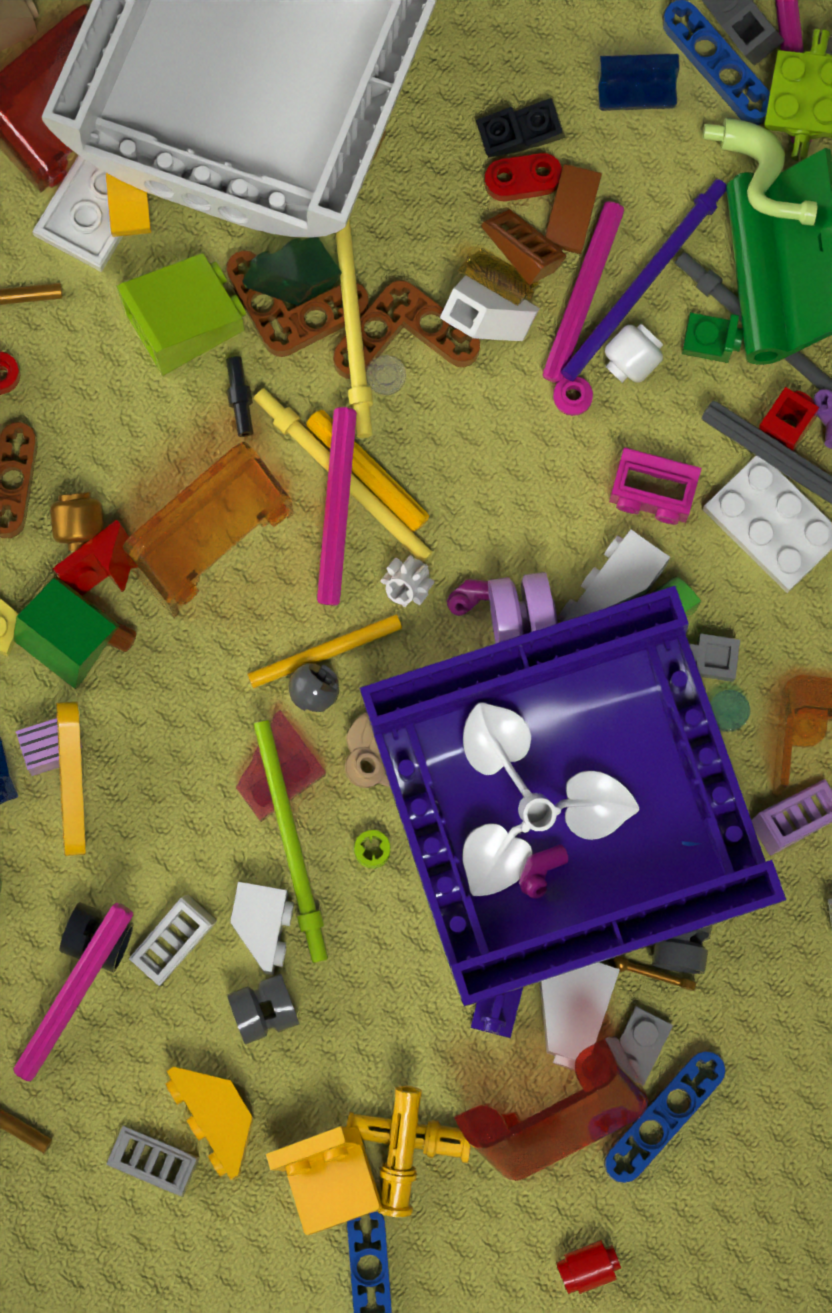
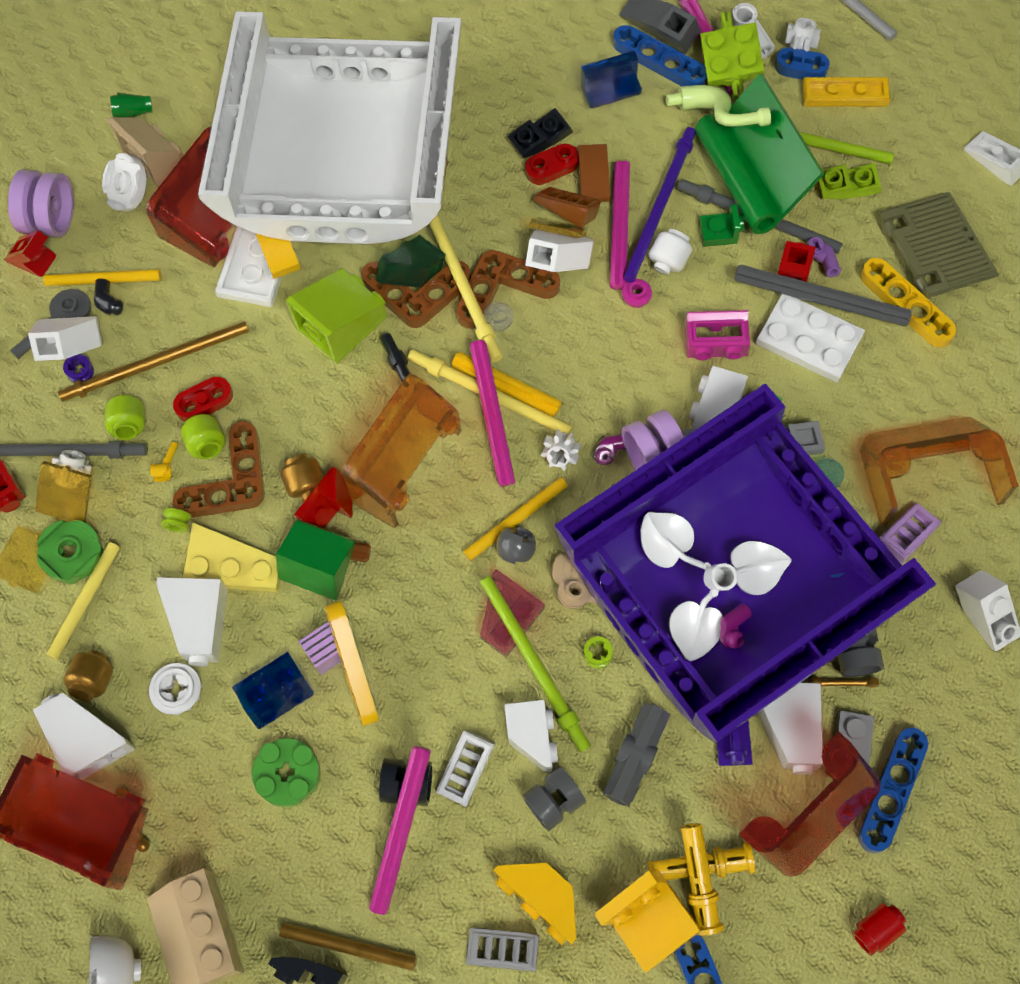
camera: 10 degrees left, 10 degrees down
none -> dark grey piece [603,703,671,807]

